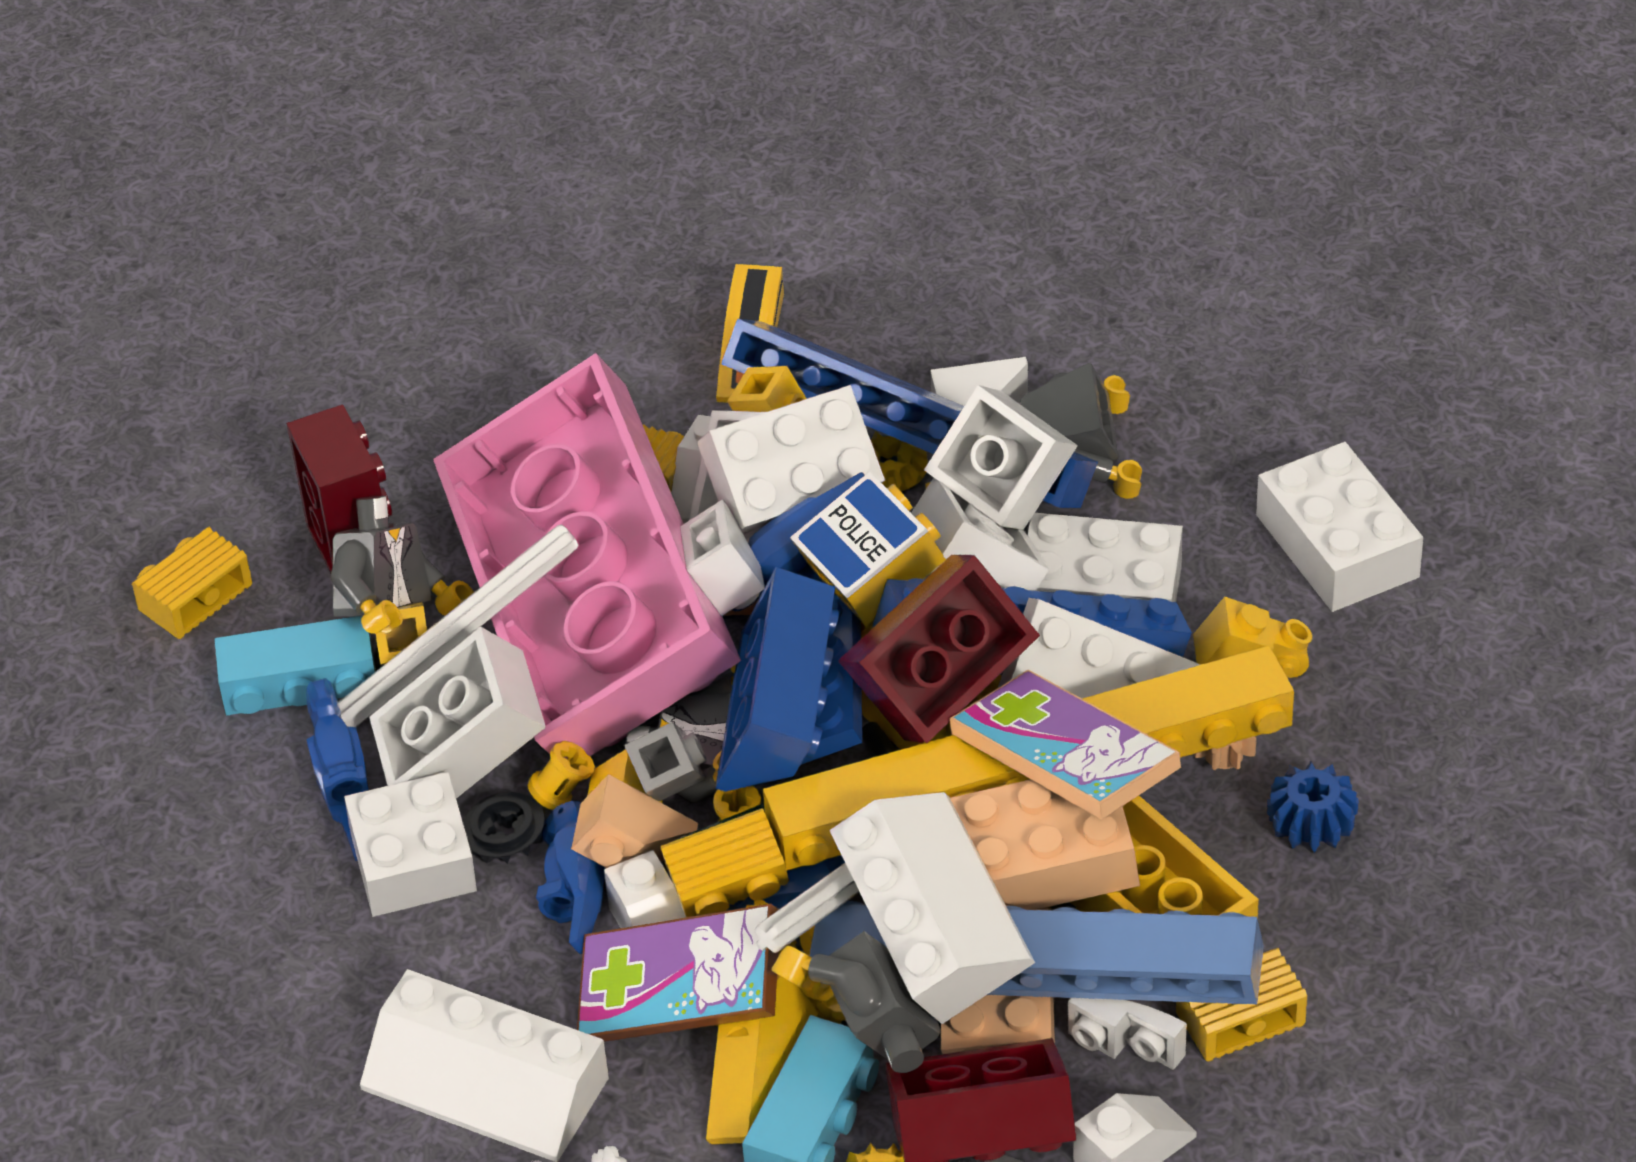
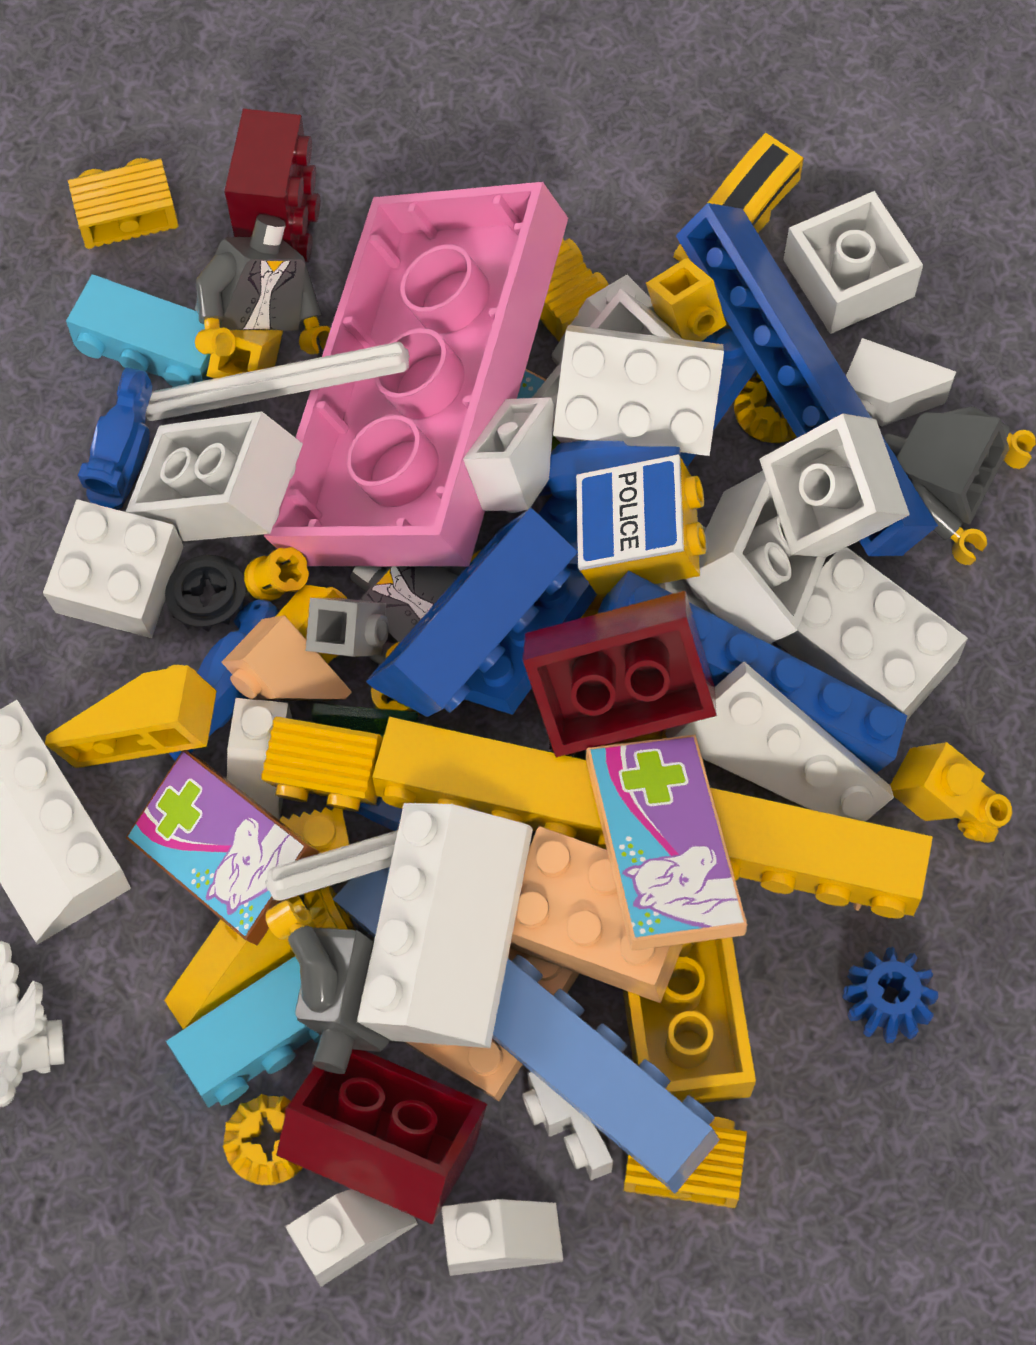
camera: 30 degrees right, 20 degrees up
none -> yellow slope [45,665,217,768]
none -> white brick [783,191,923,334]

